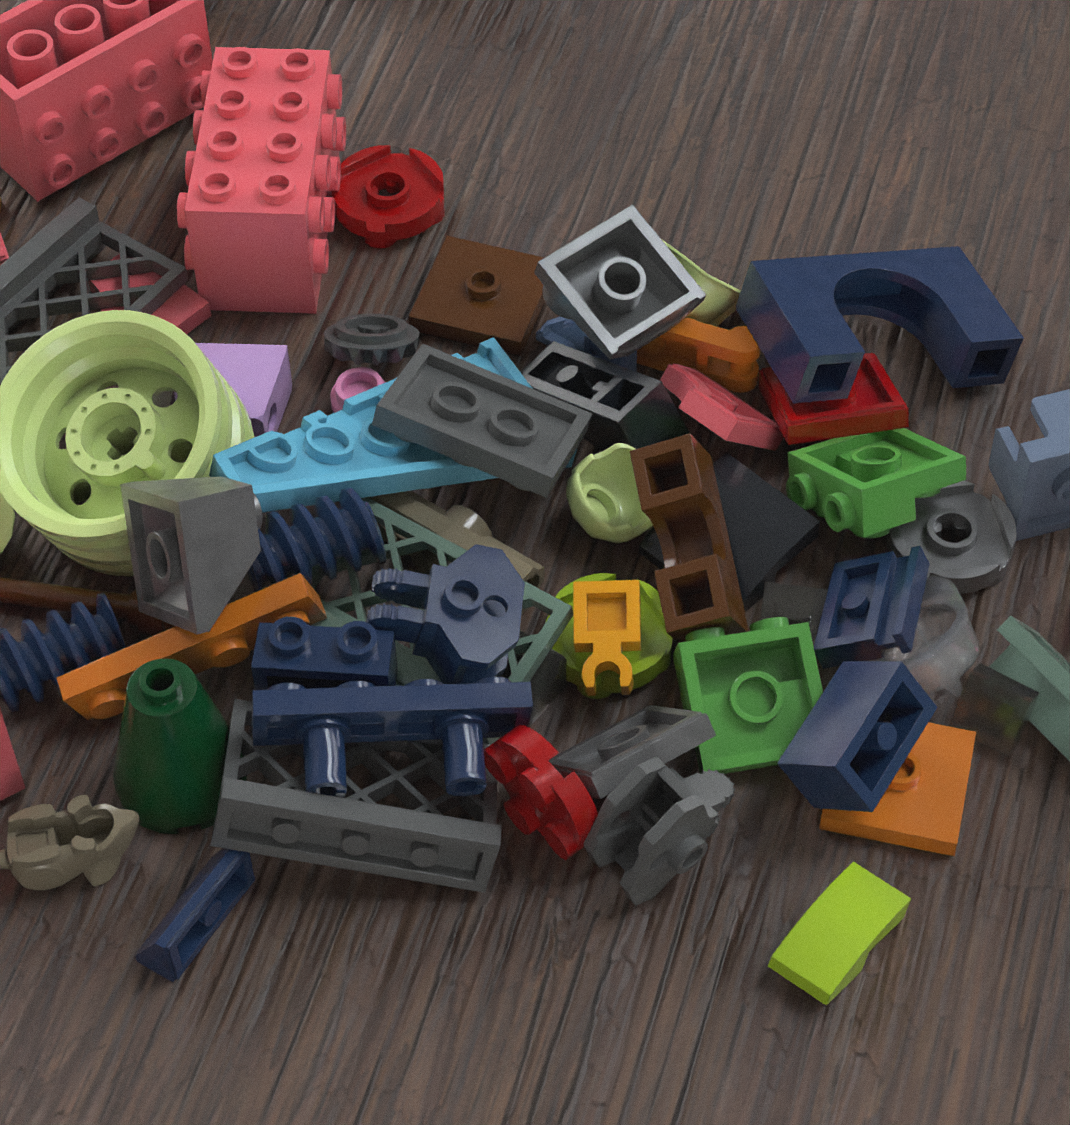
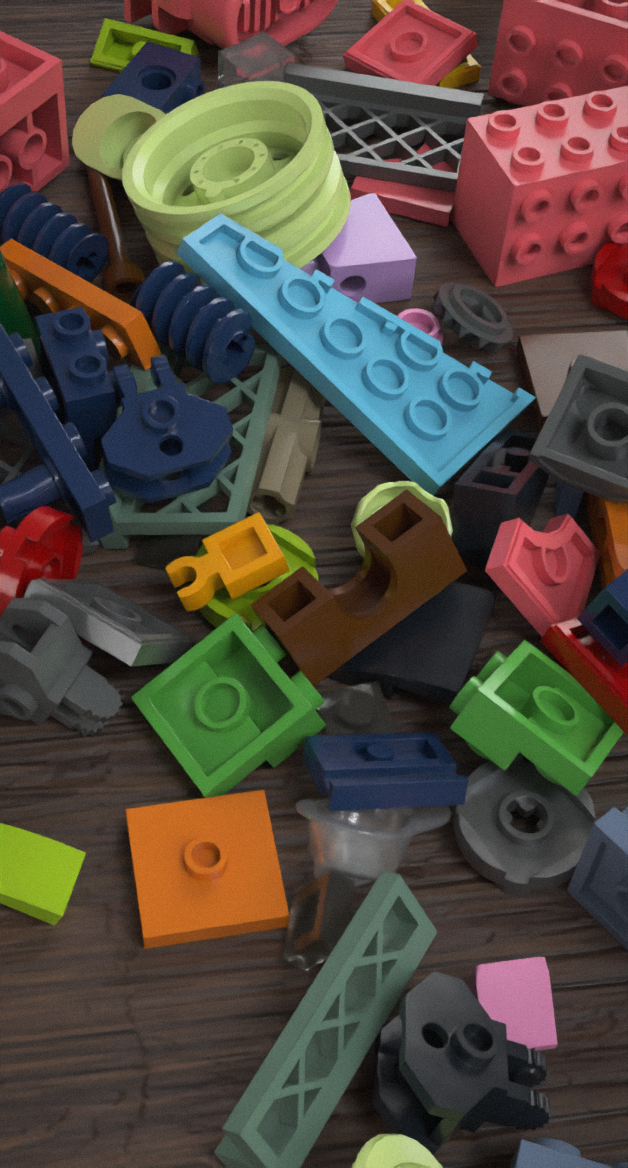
camera: 60 degrees right, 0 degrees up
flat silver slope [120,476,262,634] -> none
dark grey plate [372,344,593,498] -> none
dark blue brick [777,661,938,812] -> none

